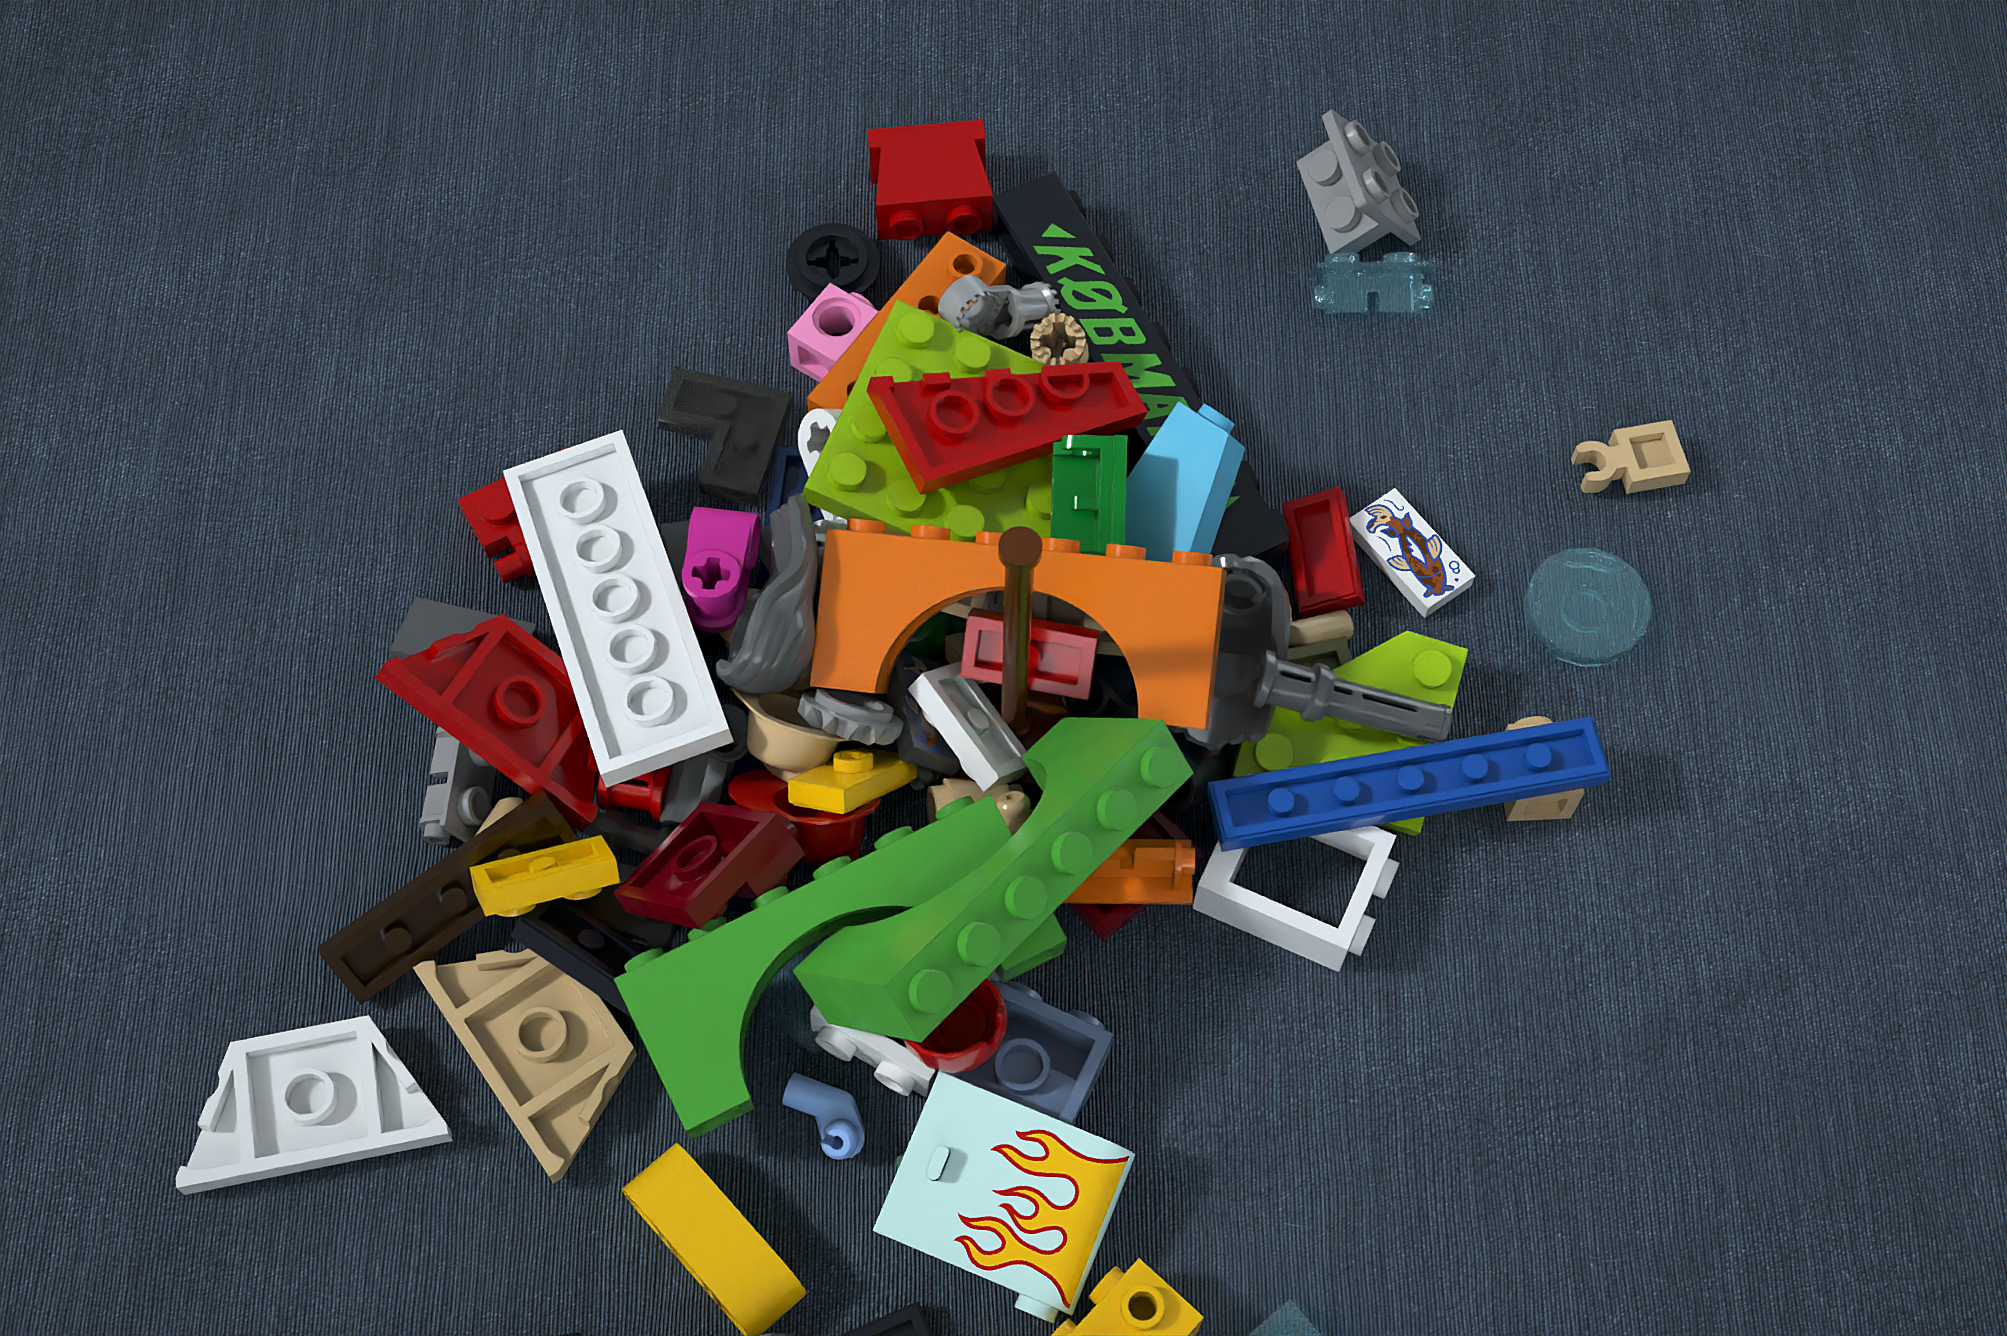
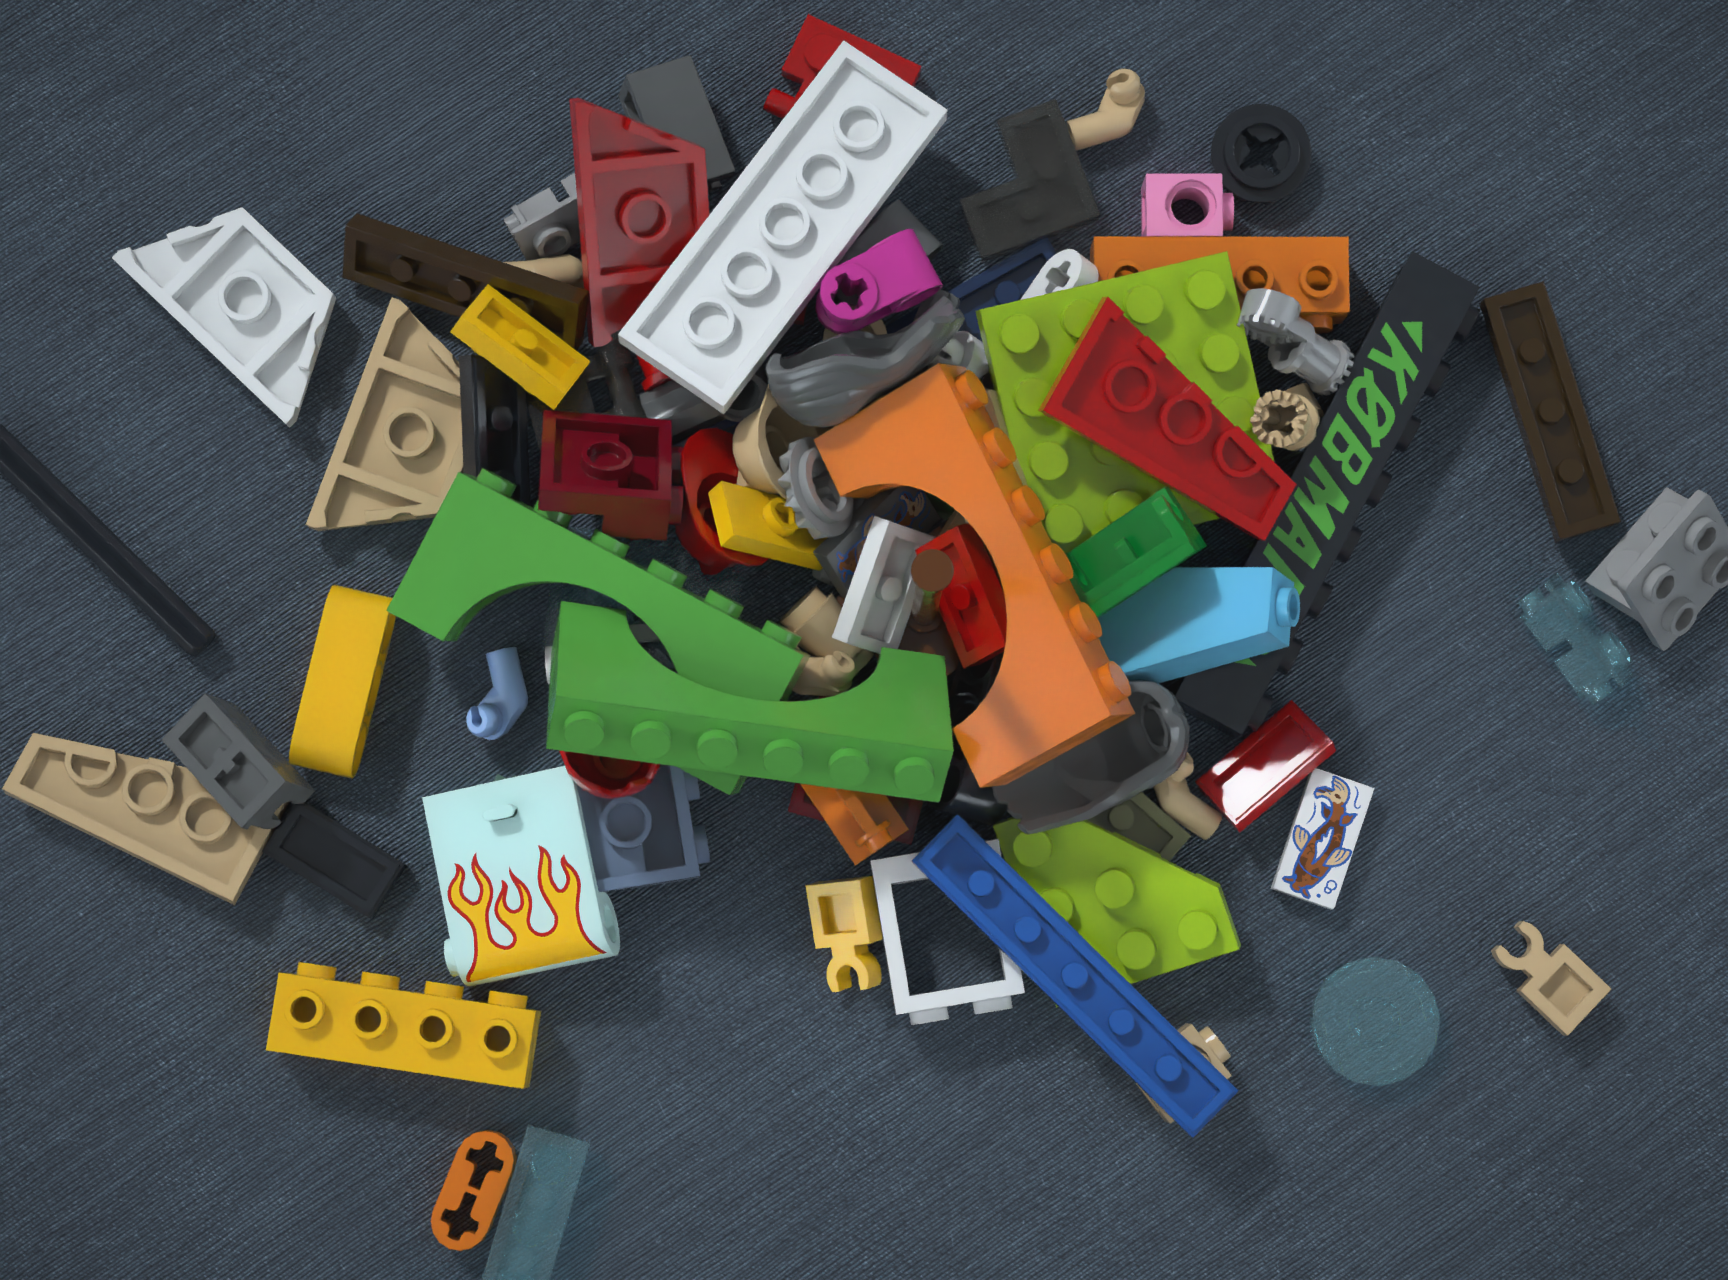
camera: 55 degrees right, 20 degrees up
red hips [867,120,993,240] -> none
dark grey pin [1247,649,1452,744] -> none
none -> yellow plate [805,876,883,992]
none -> tan arm [1067,69,1145,151]
none -> dark brown plate [1479,281,1621,543]

